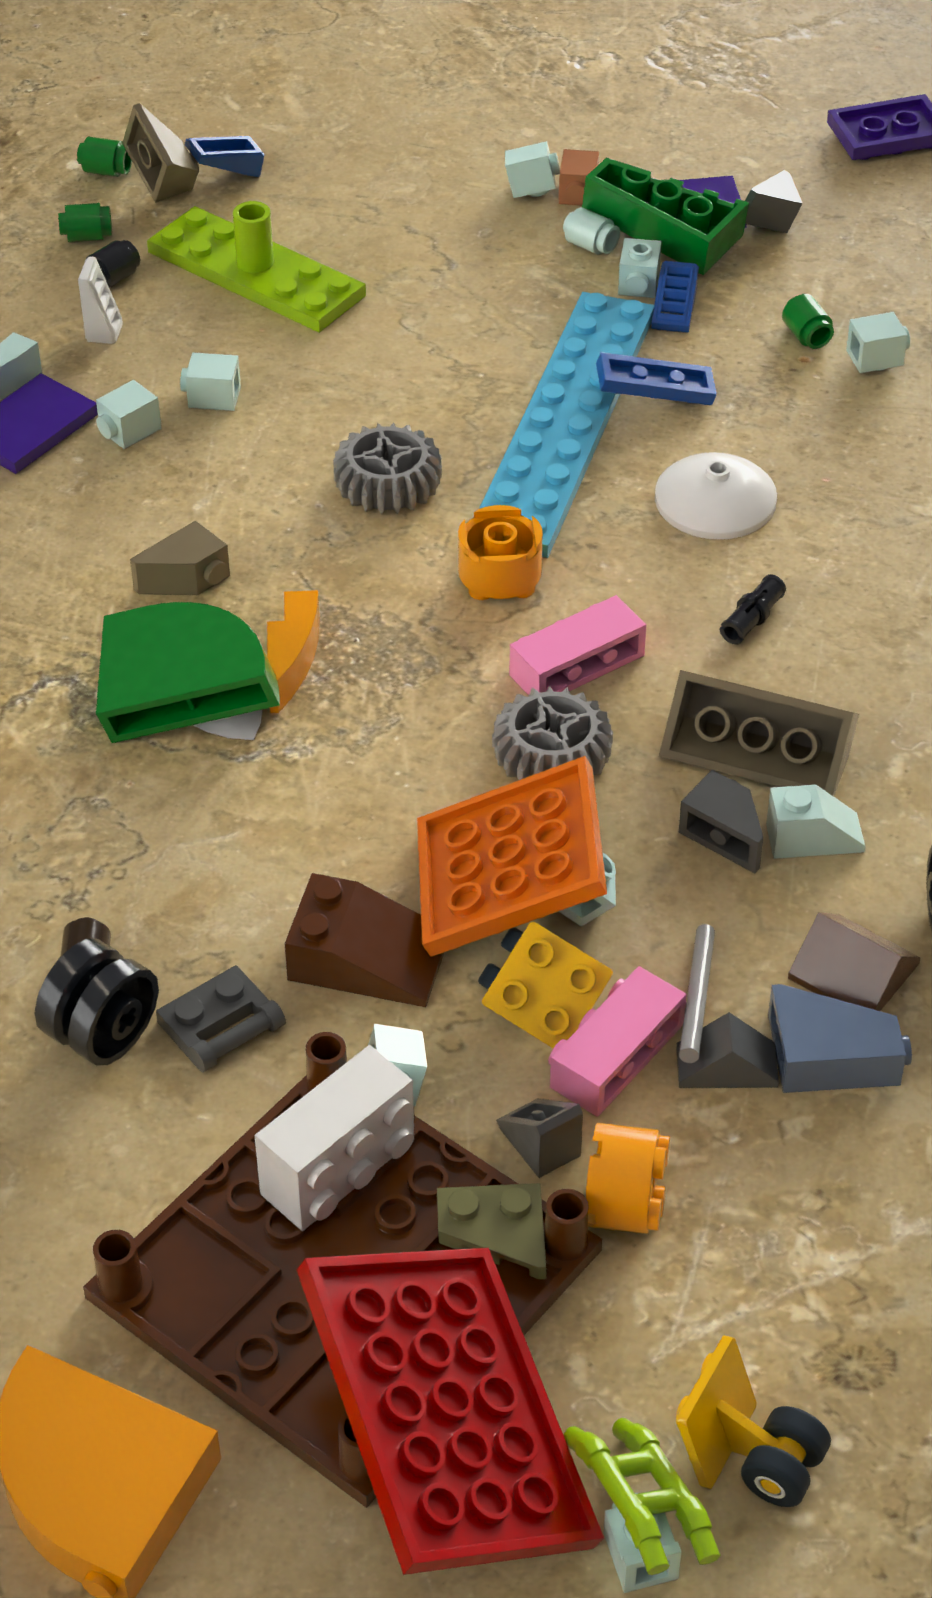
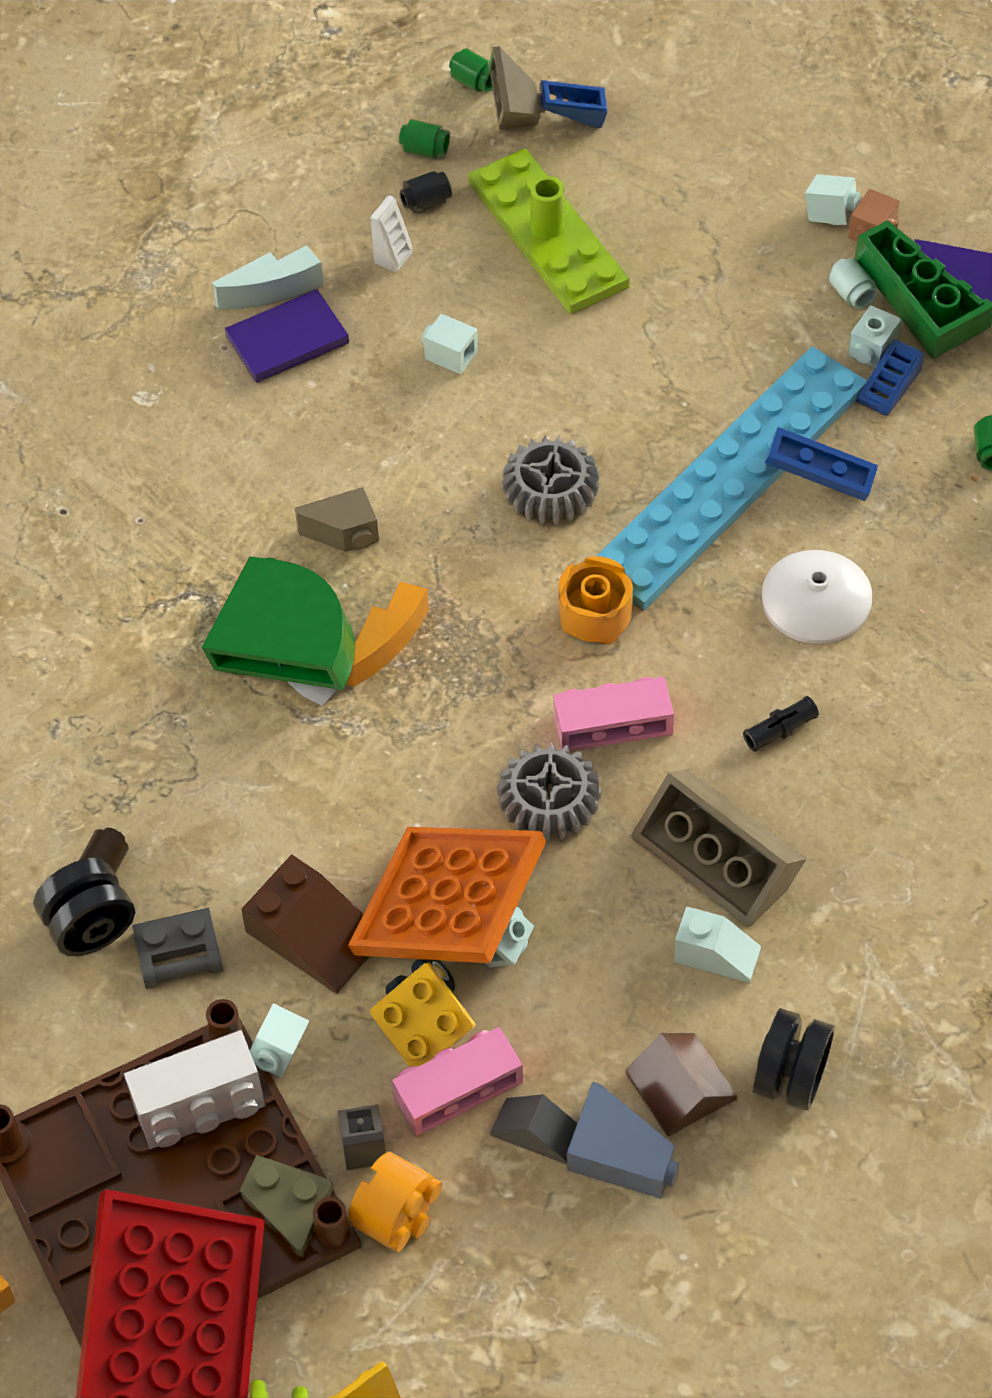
camera: 25 degrees right, 10 degrees up
light aqua brick [96,379,161,449] -> none
dark grey slope [679,770,763,874] -> none
light grey bar [679,924,715,1063] -> none

